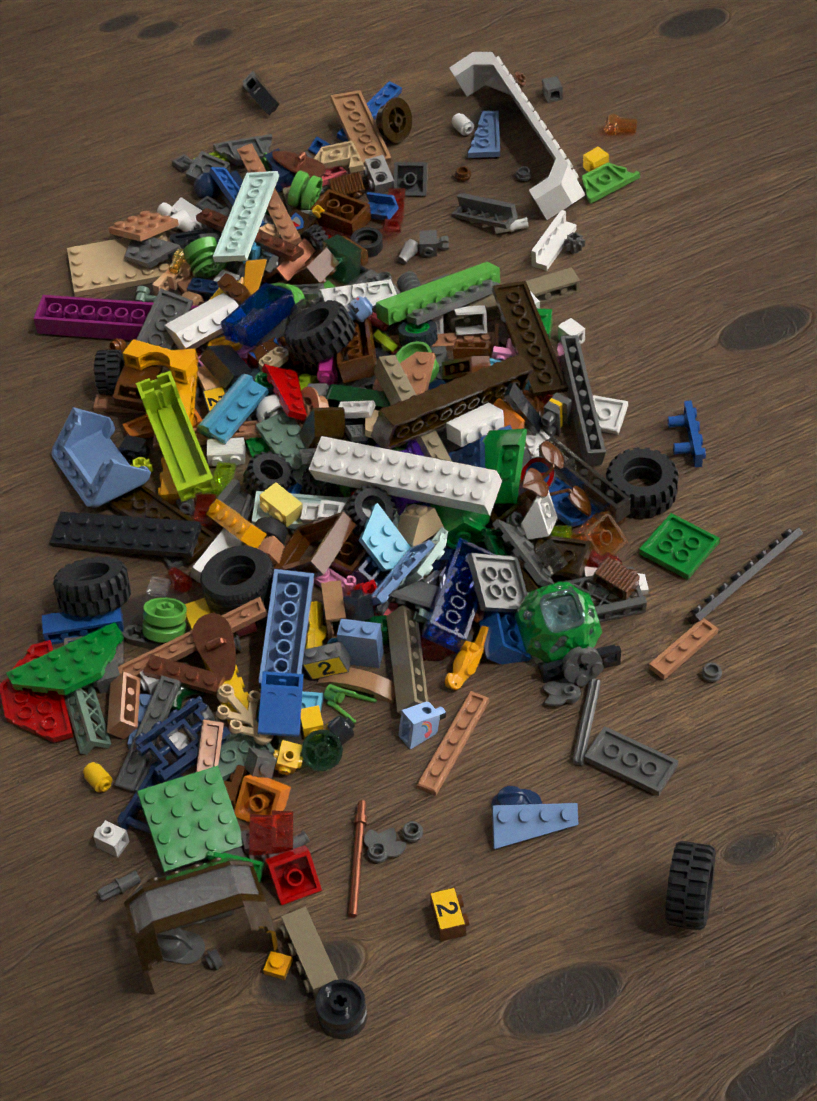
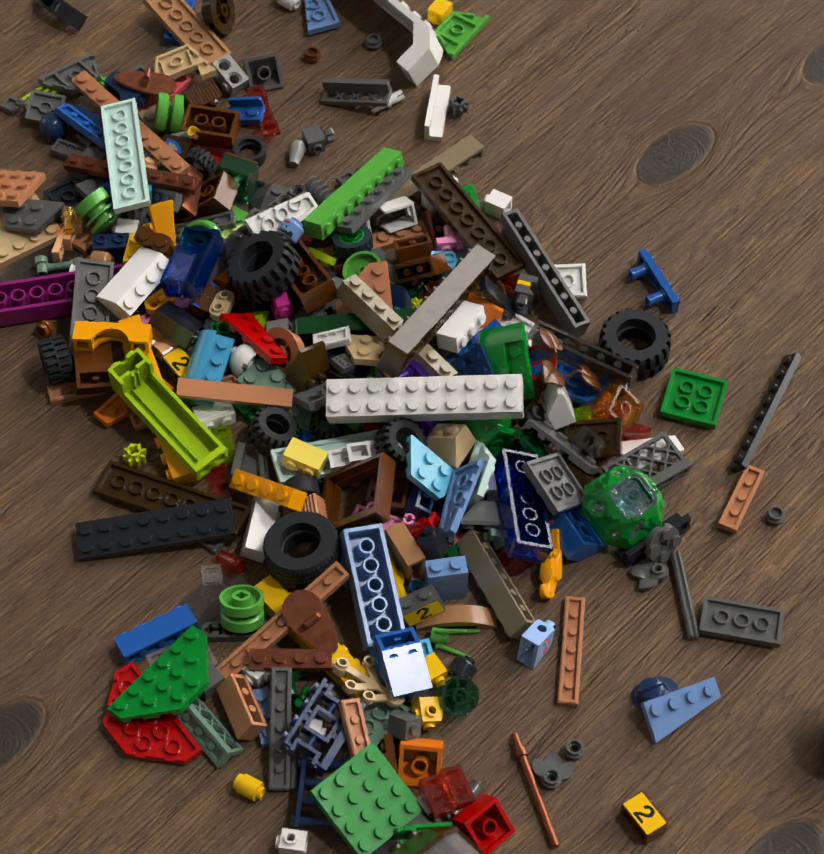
camera: 25 degrees left, 5 degrees up
medium blue windscreen [52,407,151,508] -> none
black tyre [53,556,131,617] -> none
black brick [119,435,150,463] -> none
white panel [157,198,202,232] -> none
dark grey plate [176,498,196,515] -> none
blue slope [308,136,330,154] -> none
reddish brown brick [593,557,640,600] -> none
none -> nougat tile [176,377,293,409]

